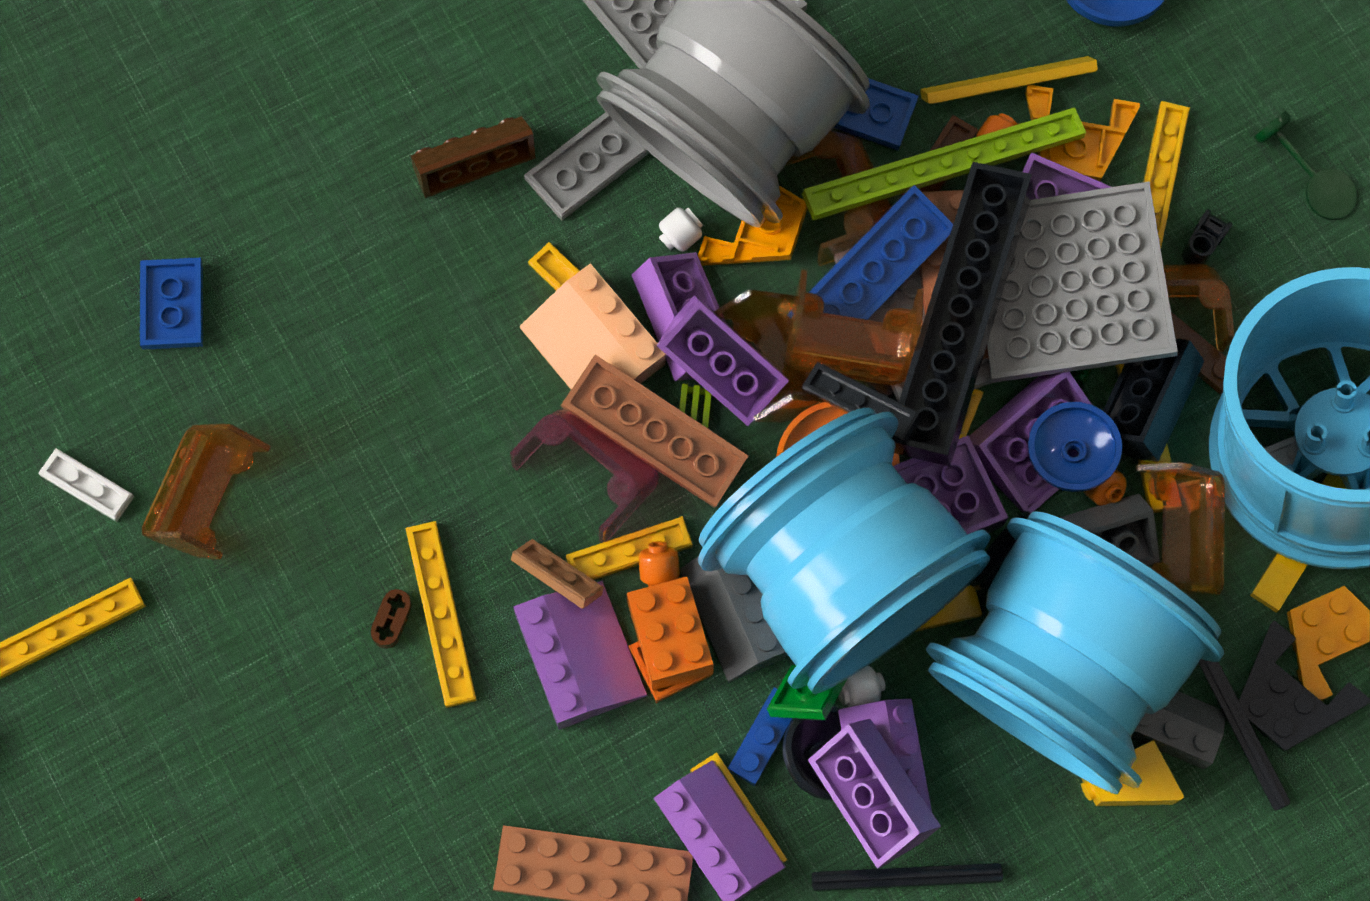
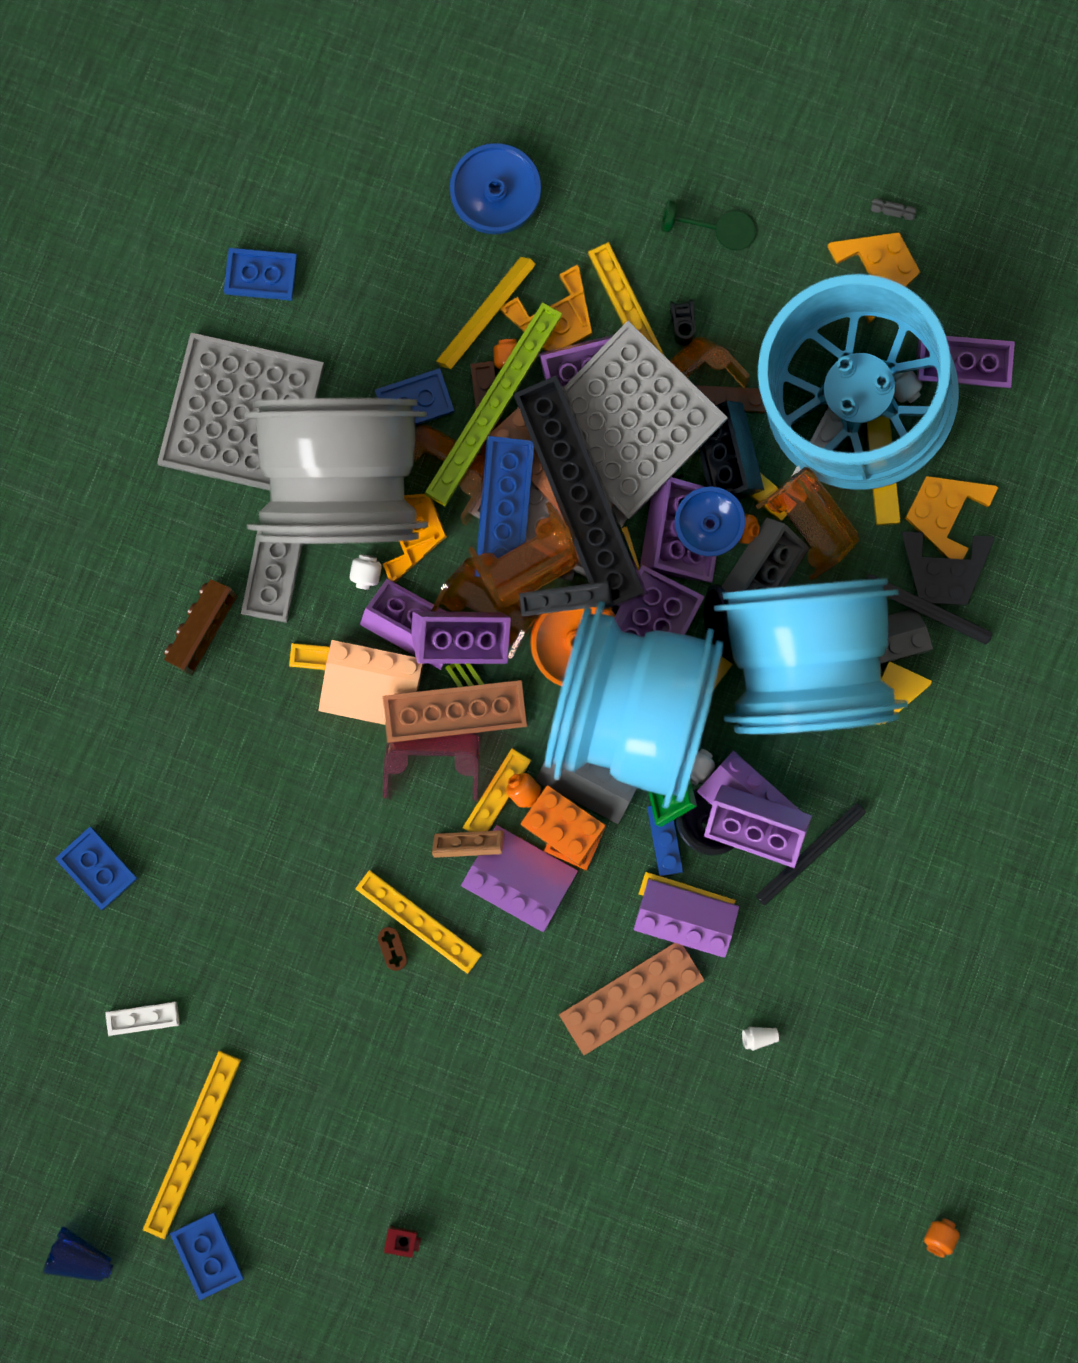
camera: 30 degrees left, 10 degrees up
clear orange windscreen [142,424,271,559] -> none

